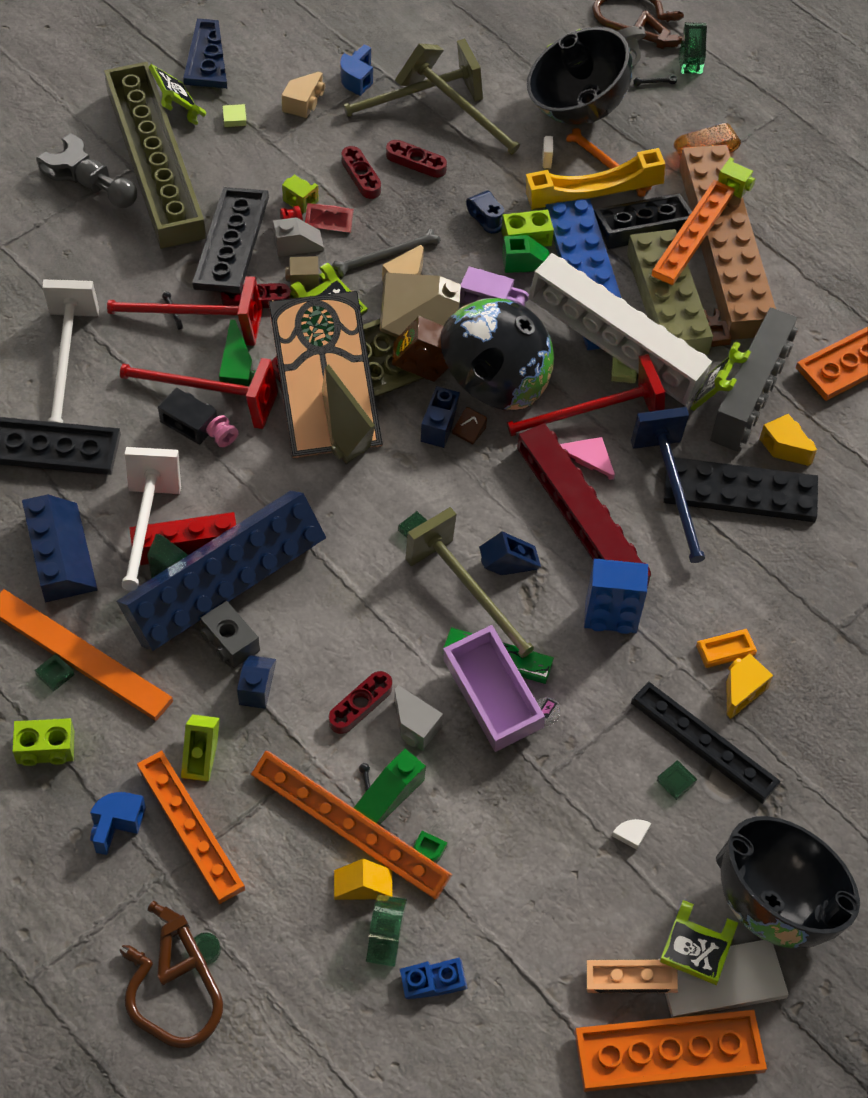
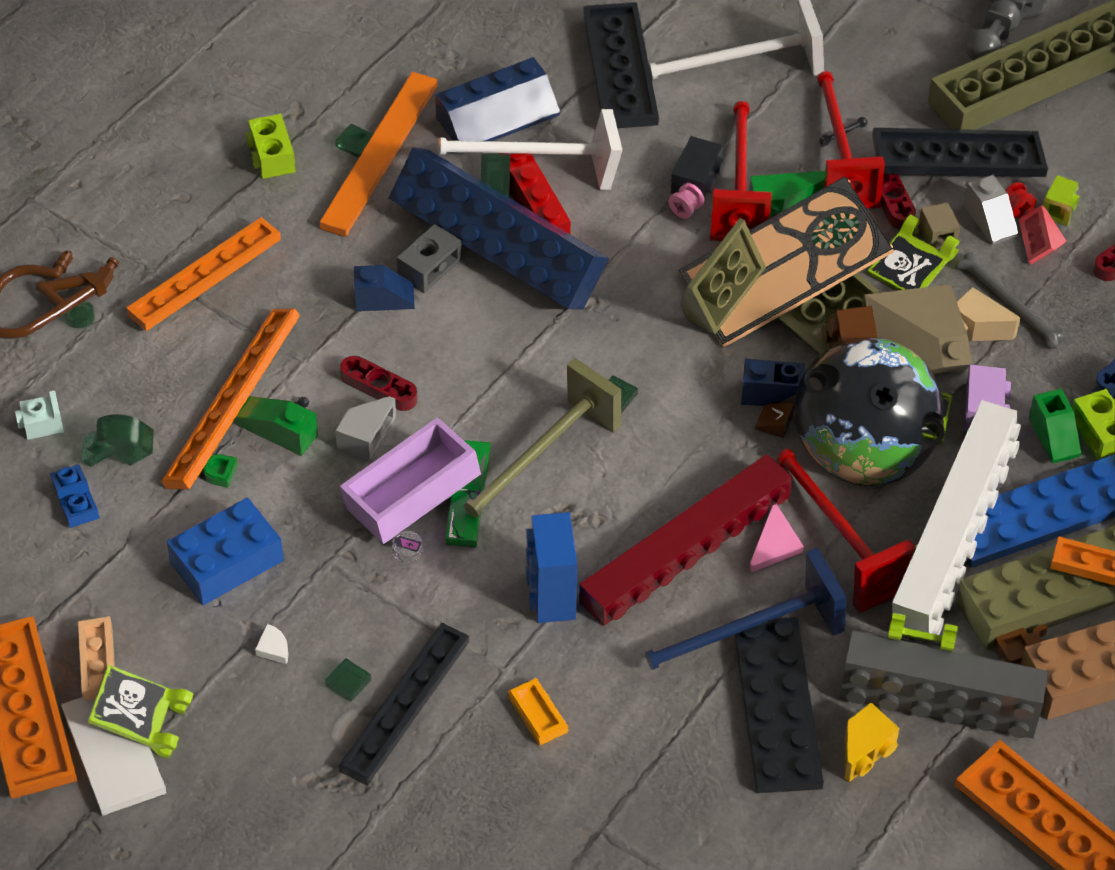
camera: 80 degrees right, 5 degrees down
blue brick [90,792,146,855] -> none
lime slope [181,714,220,782] -> none
yellow slope [334,858,392,900] -> none
dark blue slope [479,531,541,576] -> none
black piece [716,816,860,948] -> none
yellow slope [726,653,773,719] -> none
none -> light aqua brick [15,391,64,440]
none -> blue brick [166,497,284,605]

